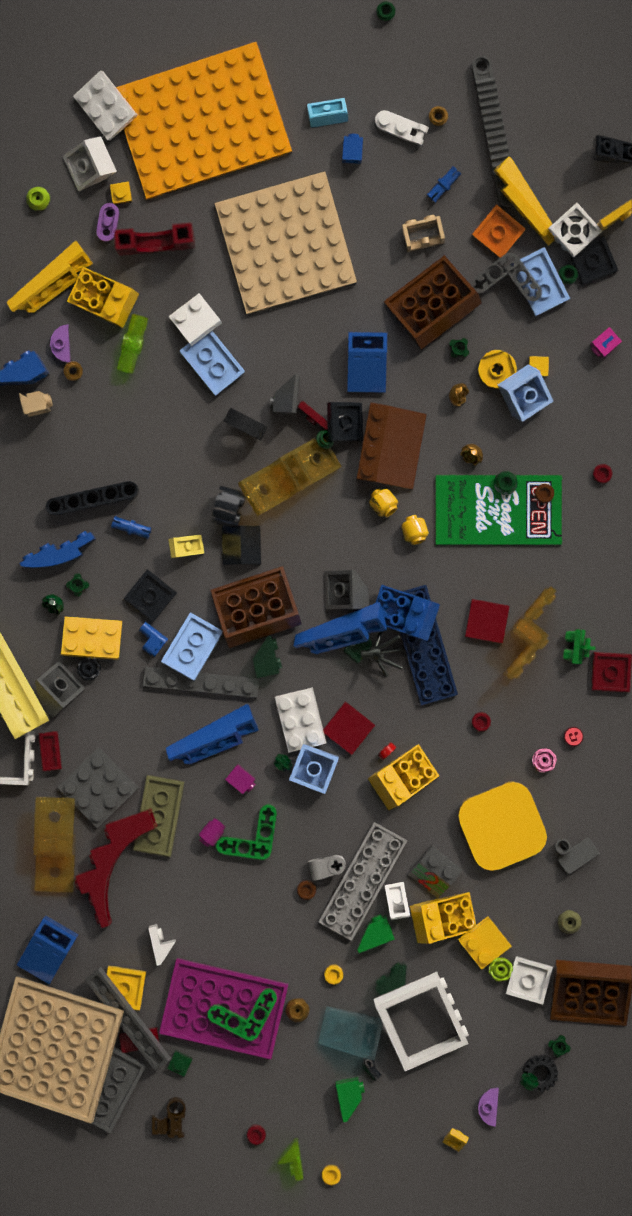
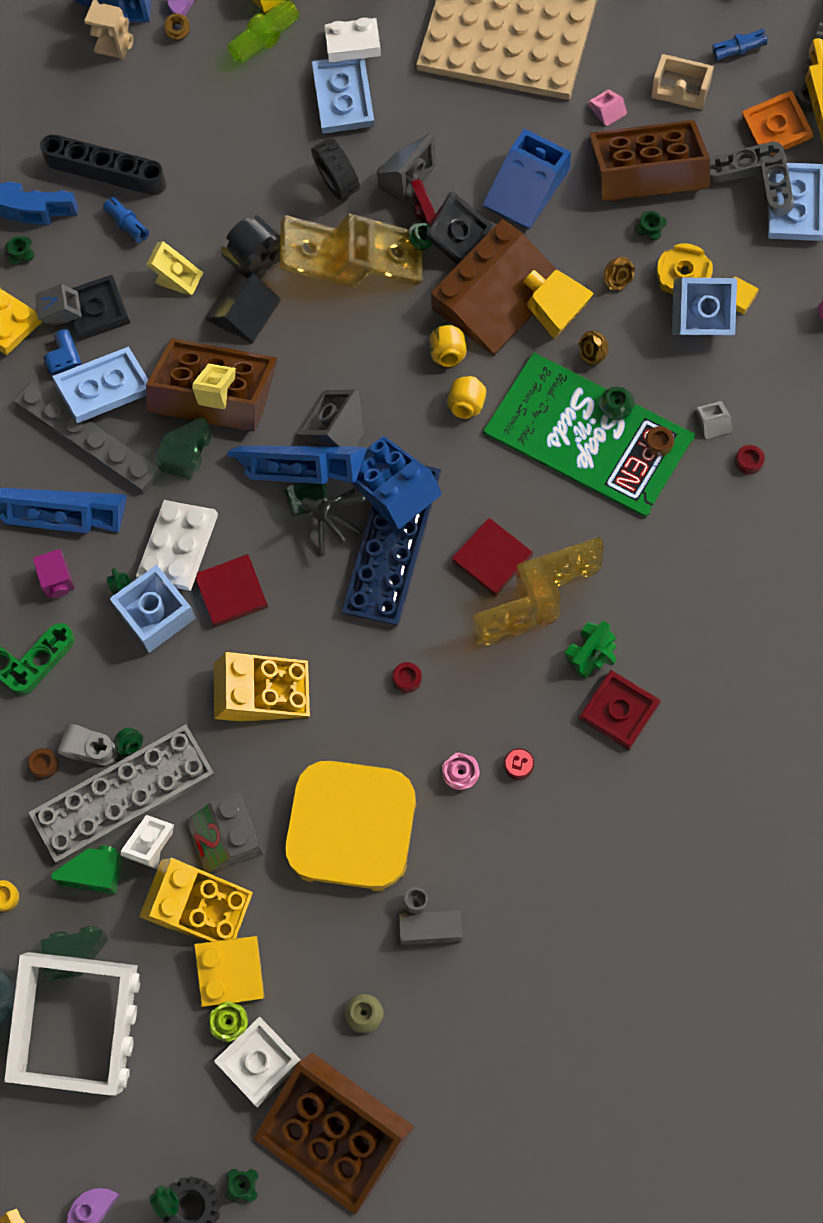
camera: 35 degrees right, 20 degrees down
red tile [378,742,396,760] -> none
none -> dark grey brick [35,284,81,327]
none -> dark green plate [114,727,143,756]
none -> light yellow slope [193,363,236,409]
none -> yellow torso [523,270,594,339]
none -> bright pink slope [588,90,627,126]
none -> light grey slope [695,401,732,439]

